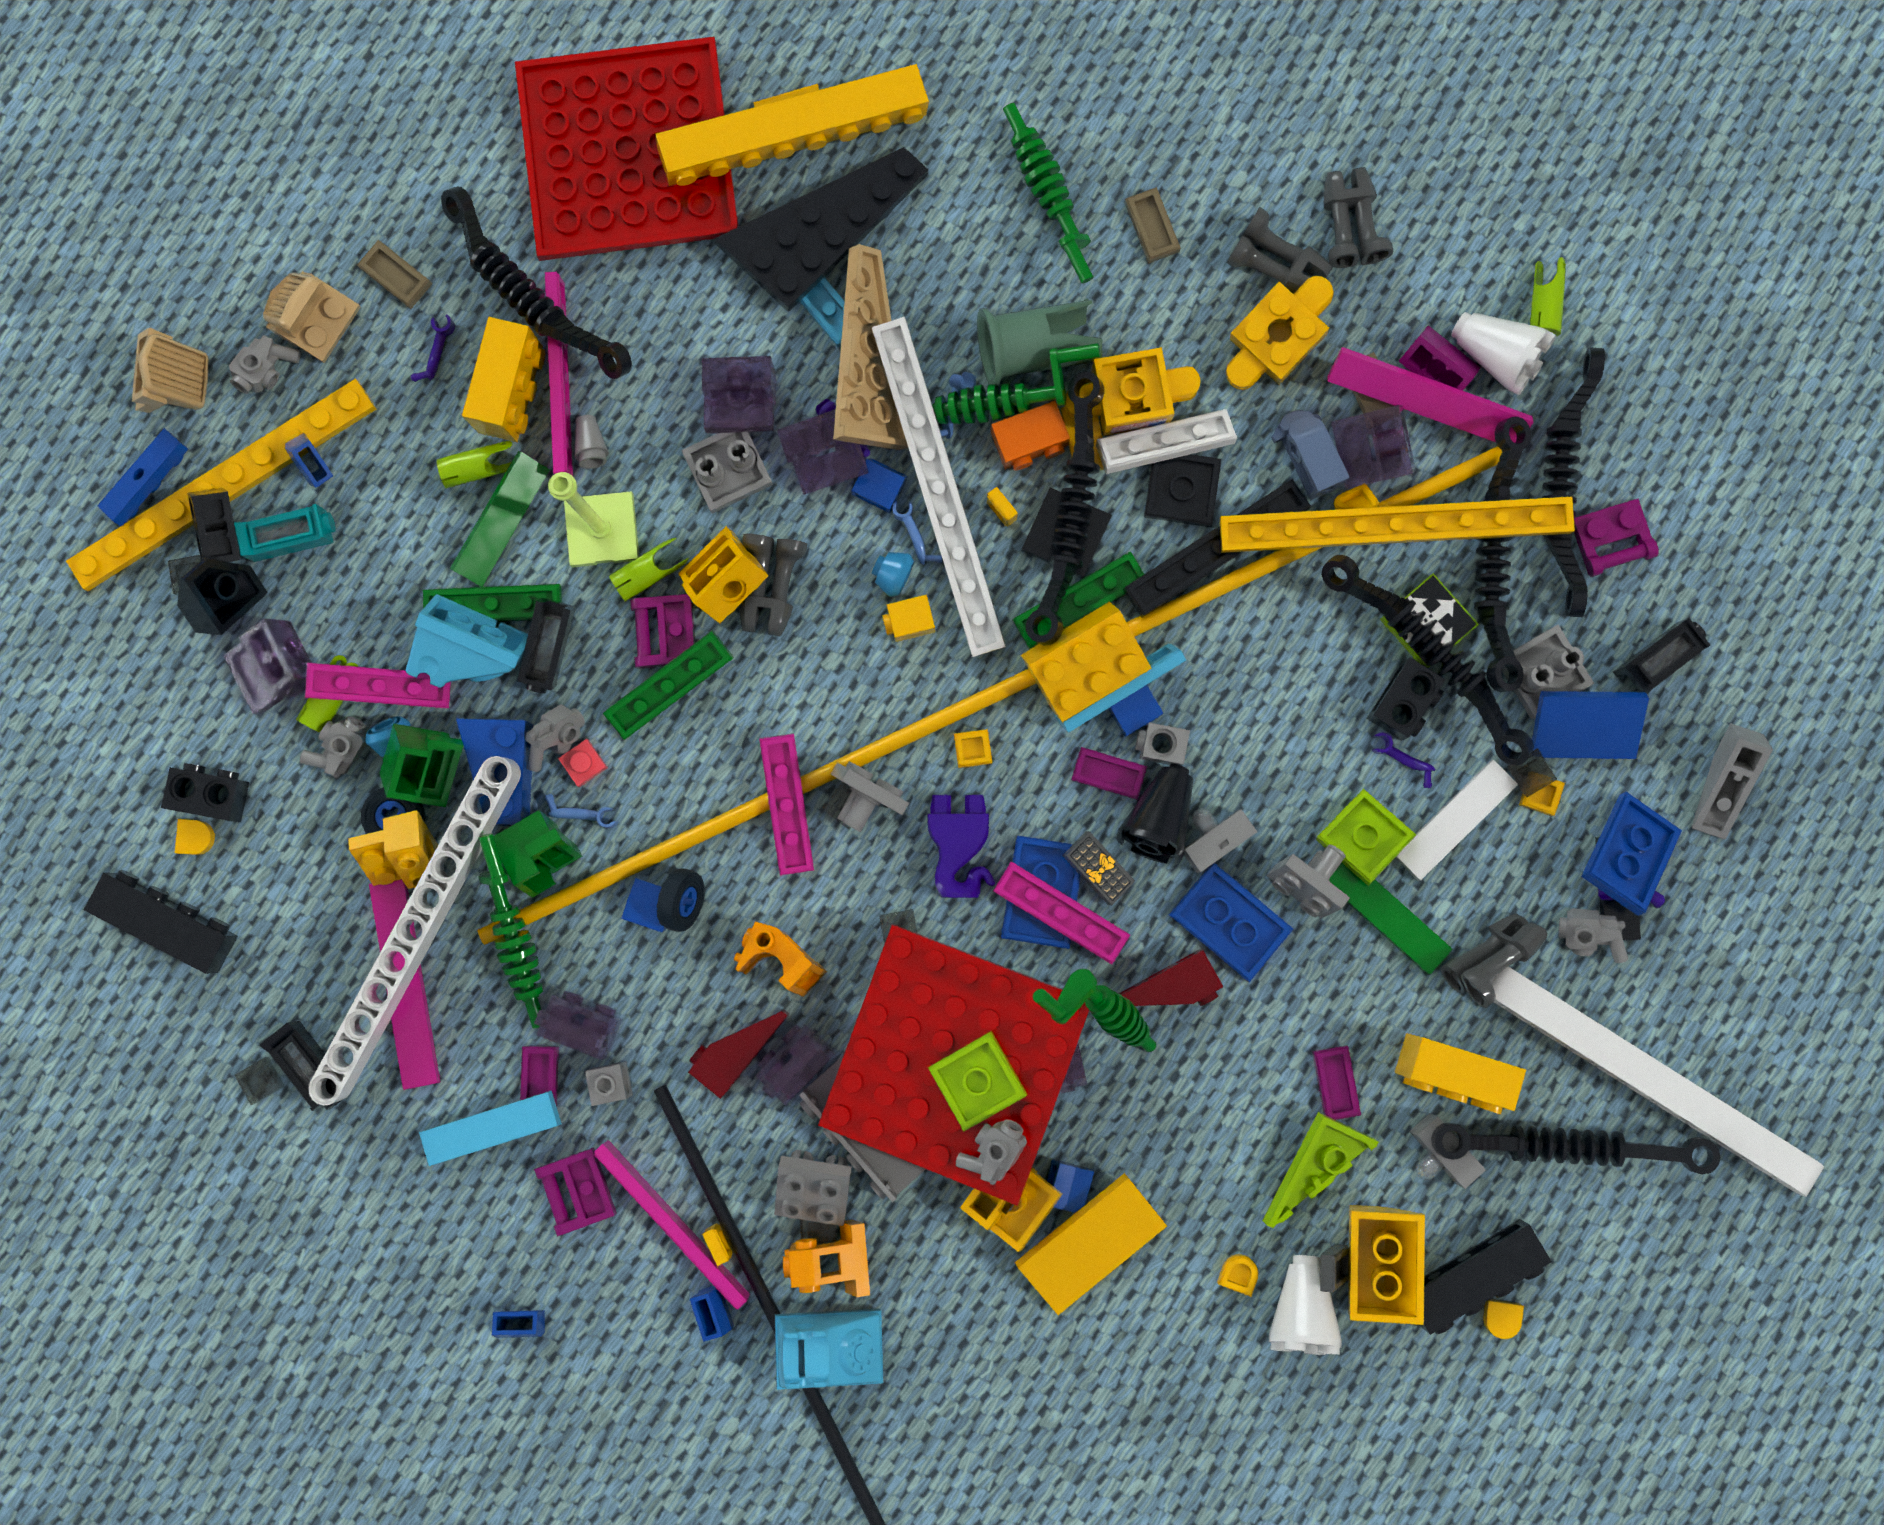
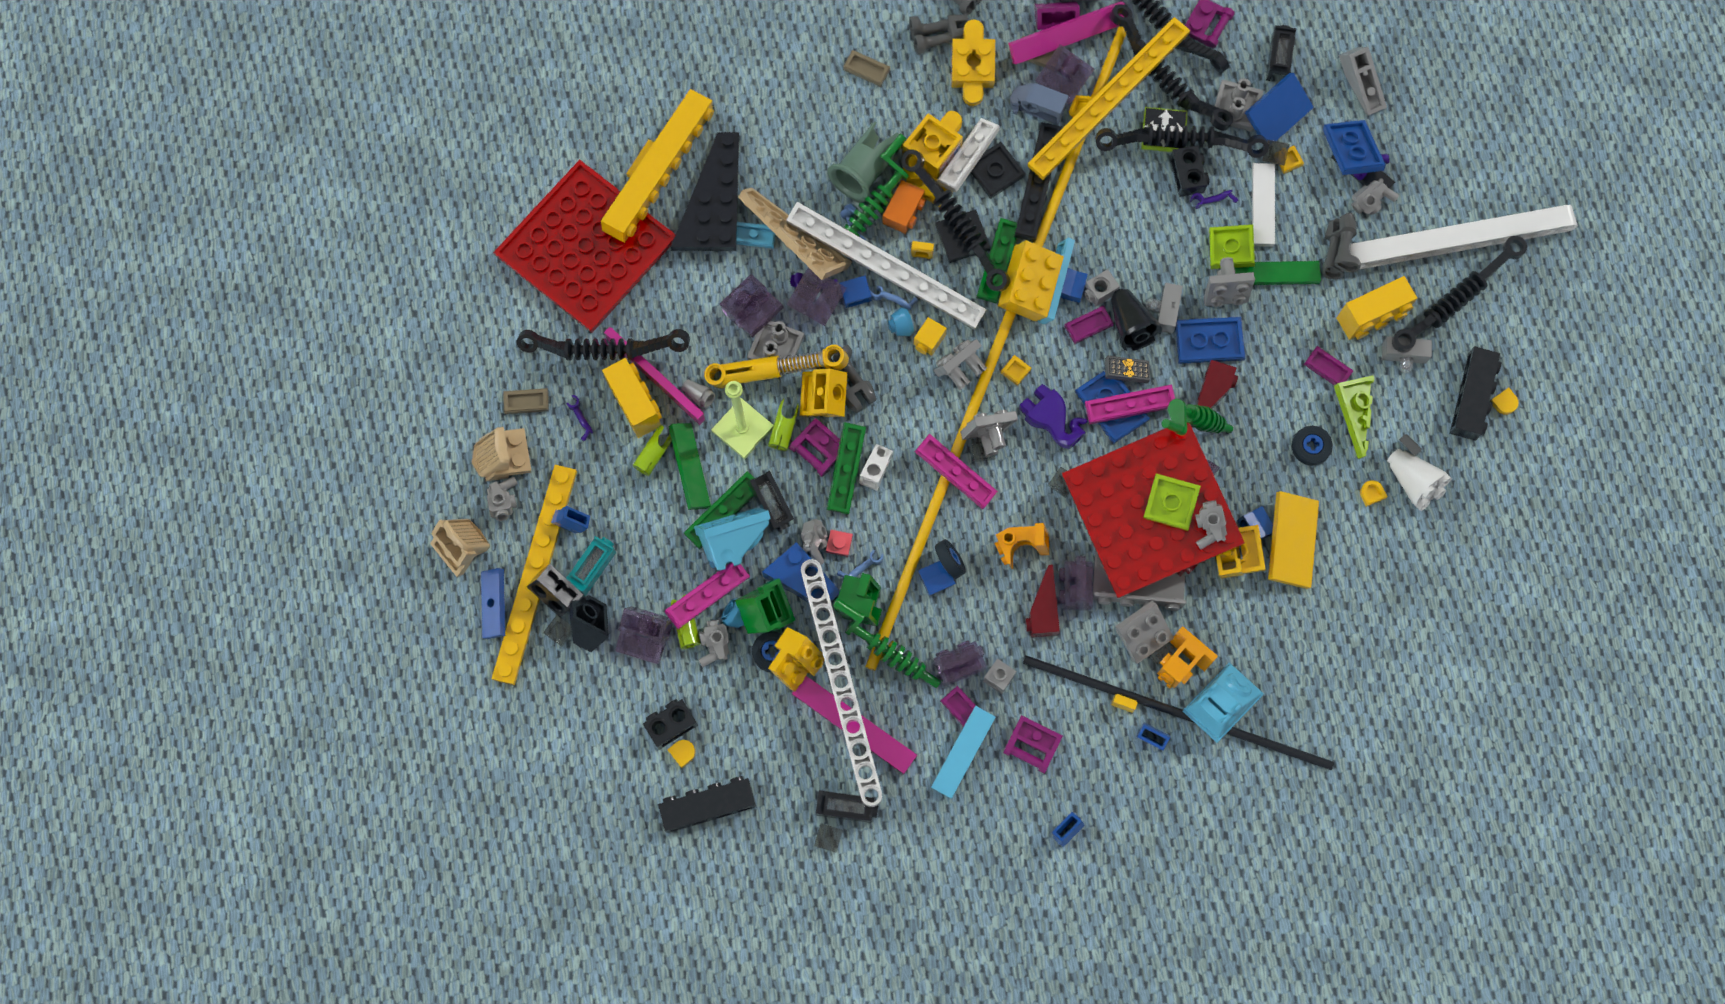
camera: 45 degrees left, 10 degrees down
dark pink tile [594,1140,750,1309] -> none
green piece [1003,103,1094,284] -> none
yellow slope [1348,1205,1425,1325] -> none
none -> yellow piece [704,345,849,388]
none -> white leg [859,444,893,491]
none -> light grey plate [933,339,987,390]
none -> black bush [1291,425,1333,466]

